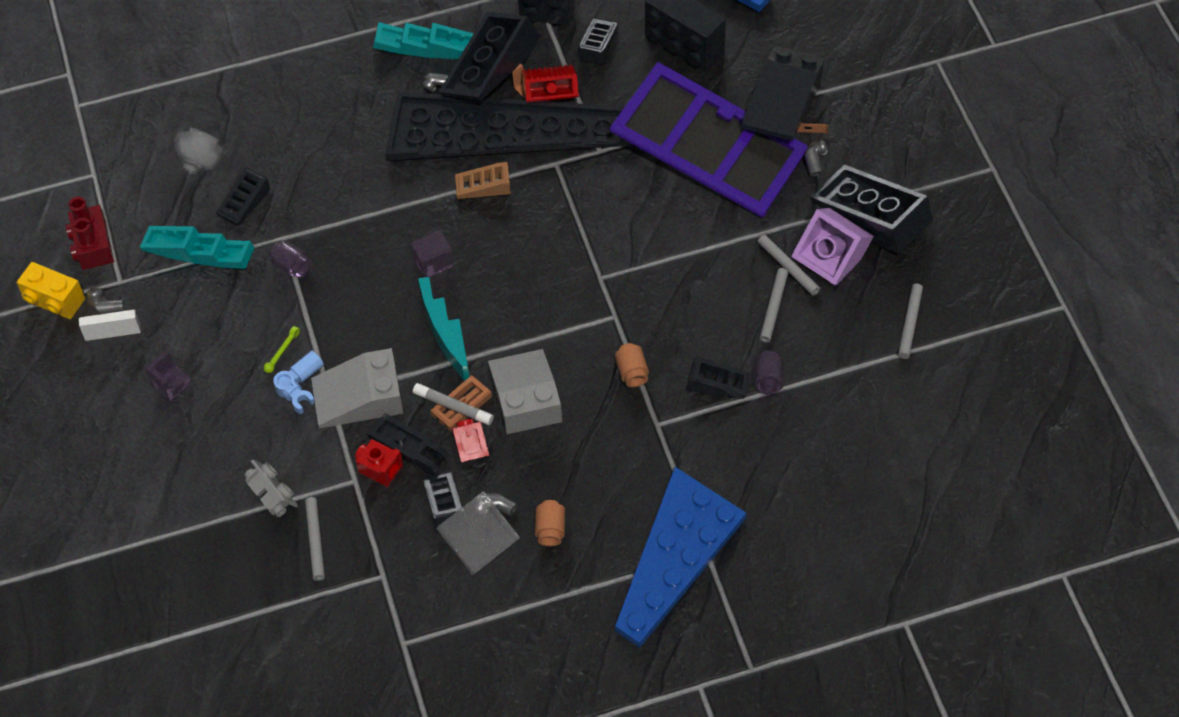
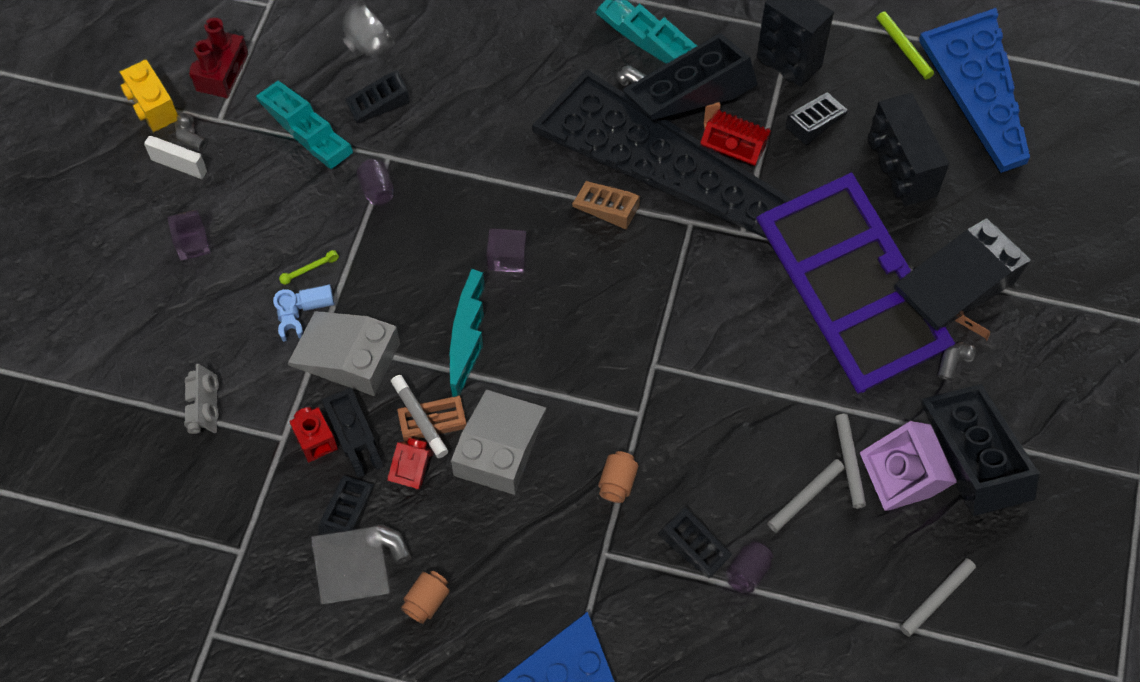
camera: 30 degrees right, 5 degrees up
light grey piece [305,497,325,581] -> none

